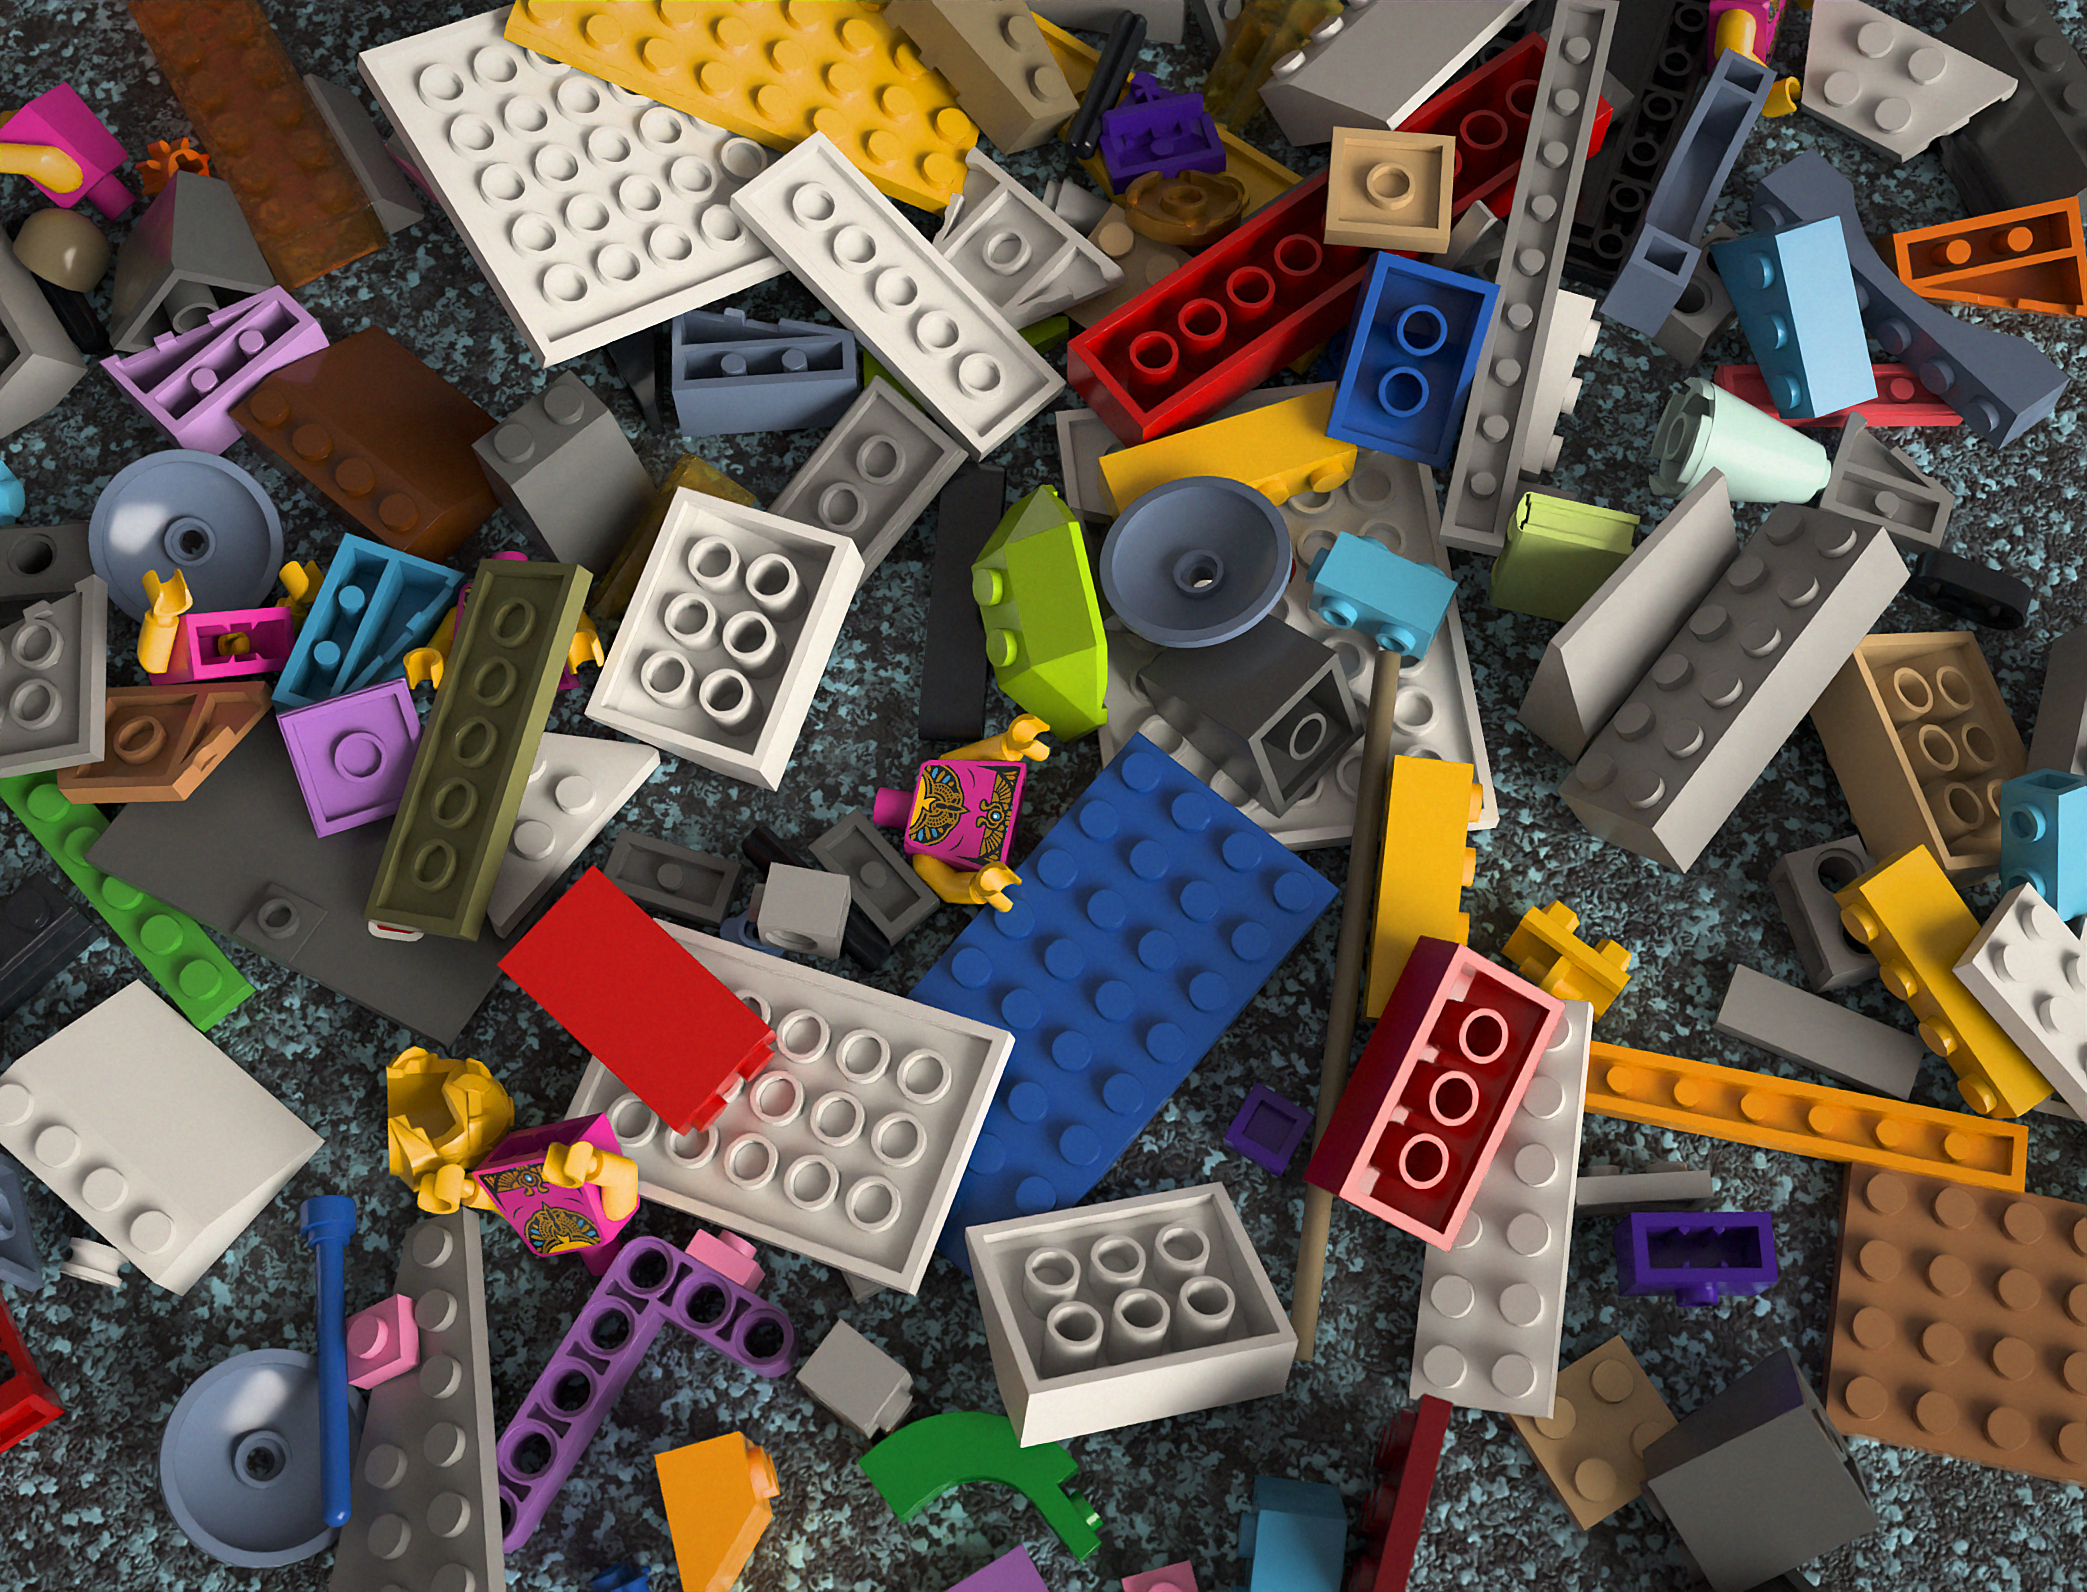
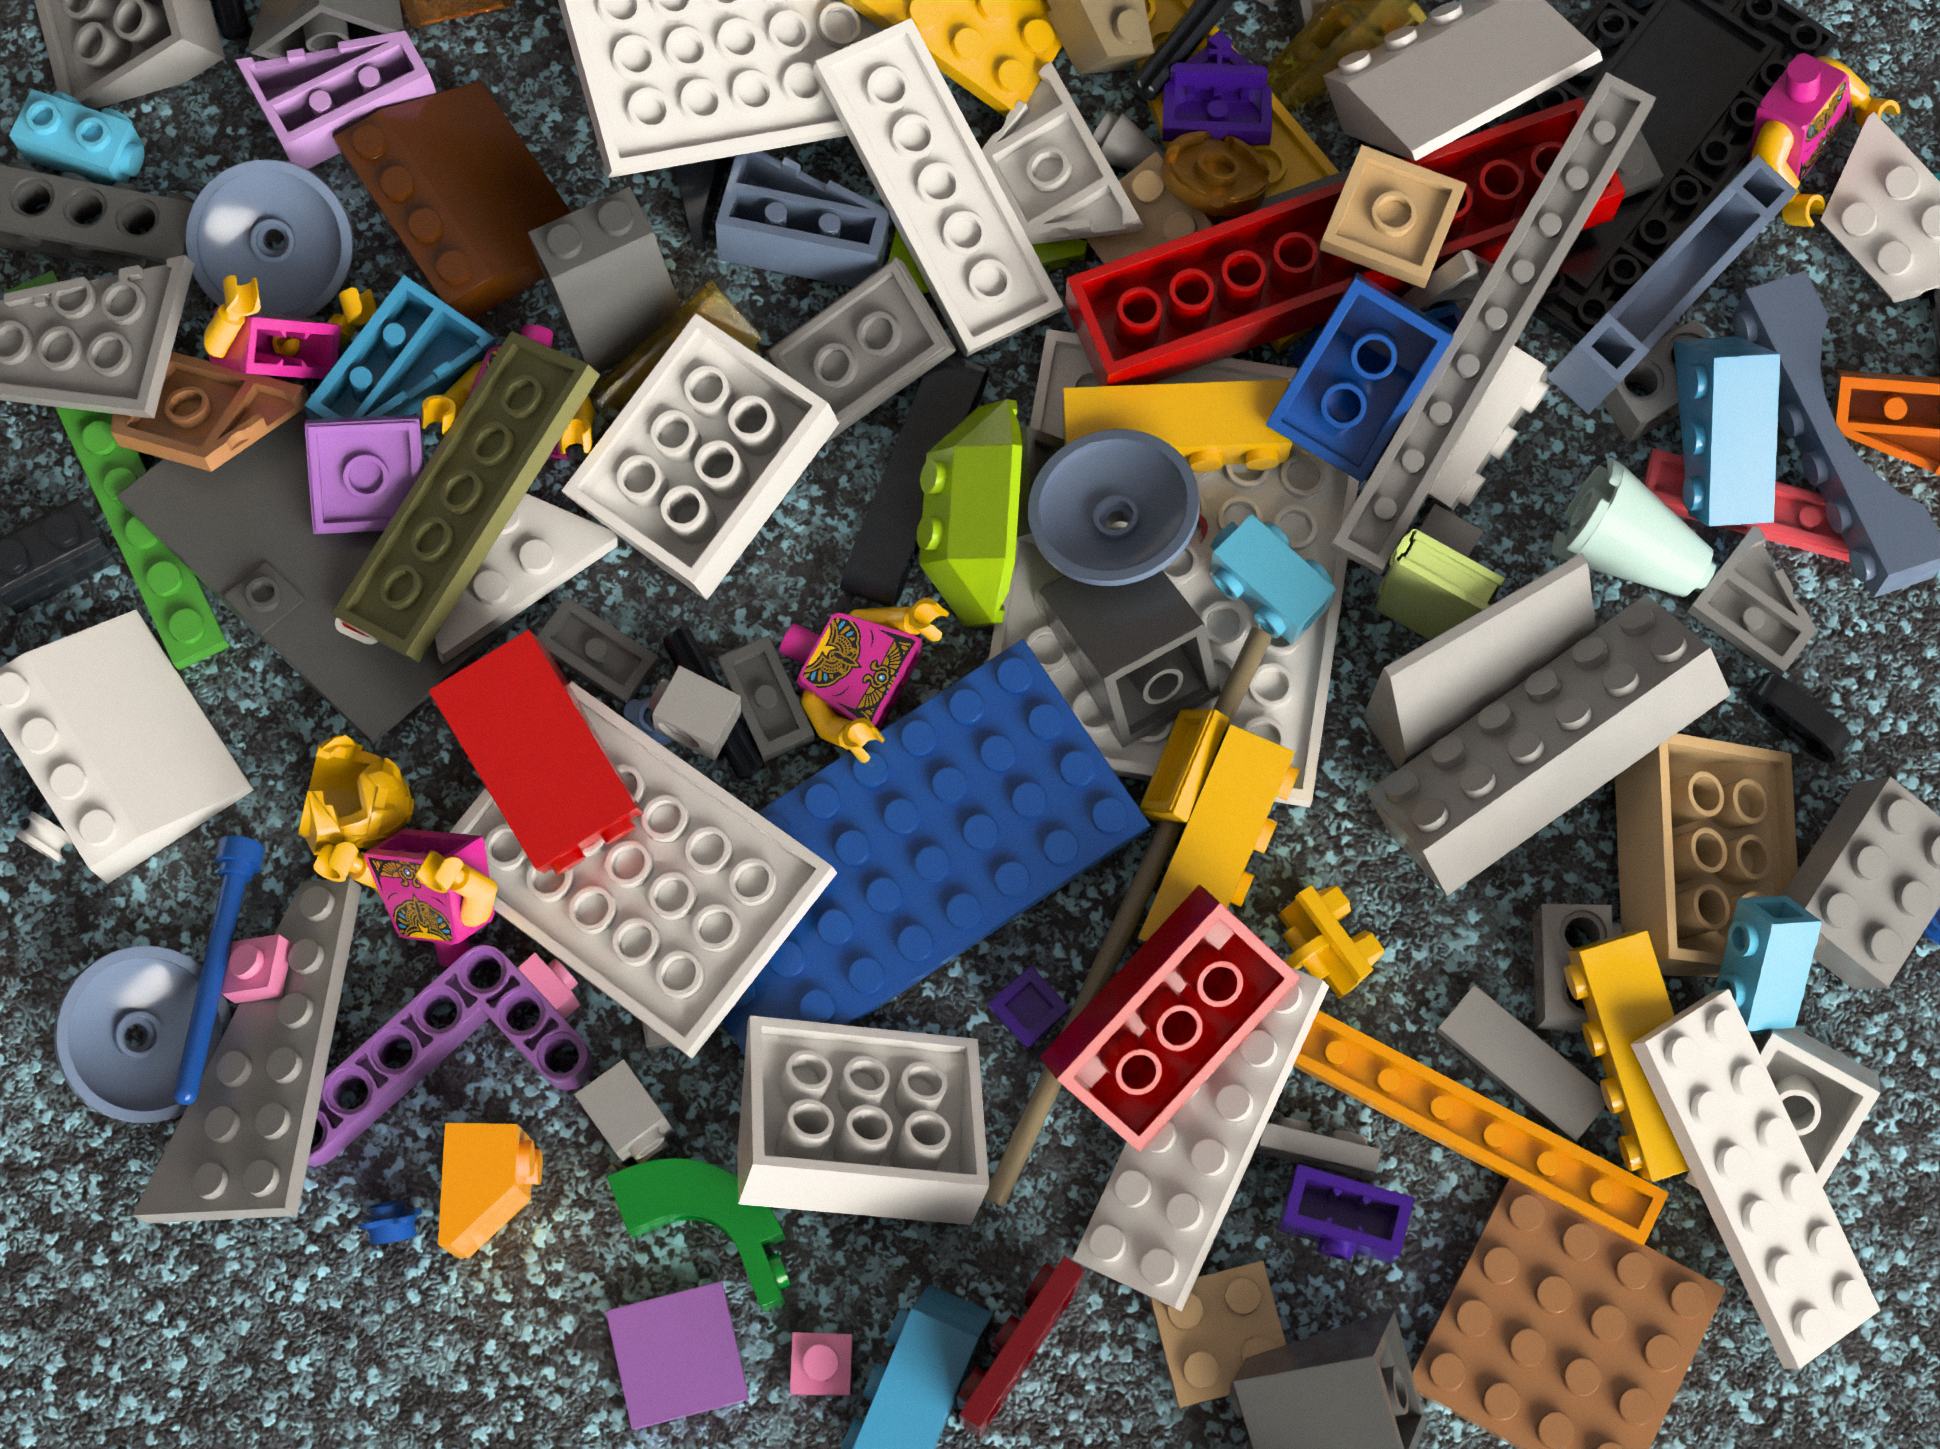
camera: 15 degrees right, 5 degrees up
none -> yellow tile [1139,709,1230,822]

